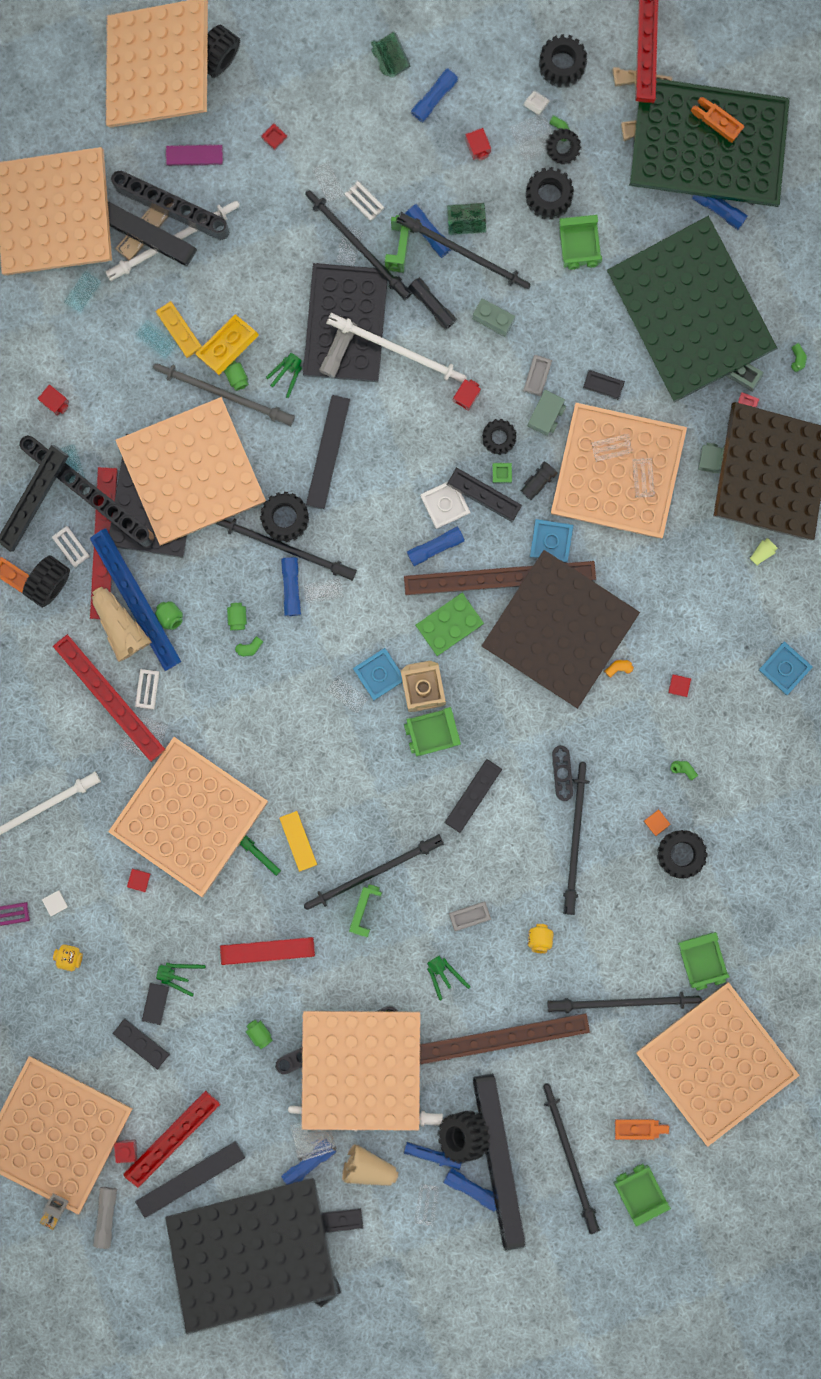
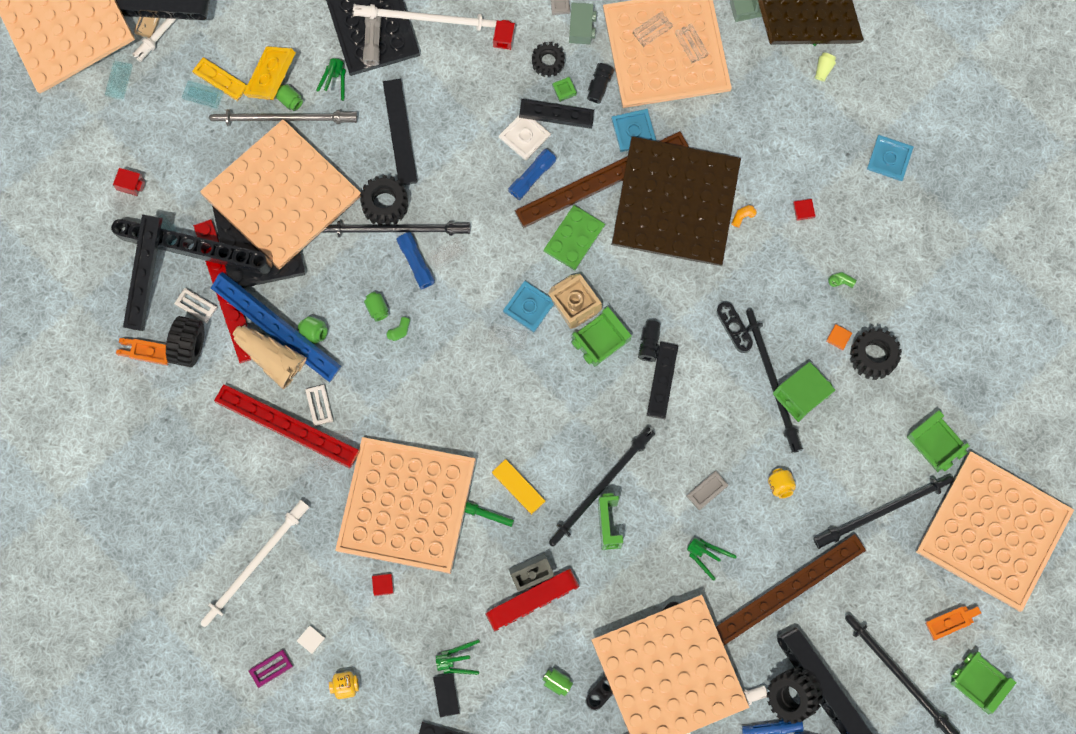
camera: 30 degrees left, 10 degrees down
none -> pearl dark grey brick [509,553,554,592]
none -> black axle [638,320,661,362]
none -> bright green panel [773,362,835,422]

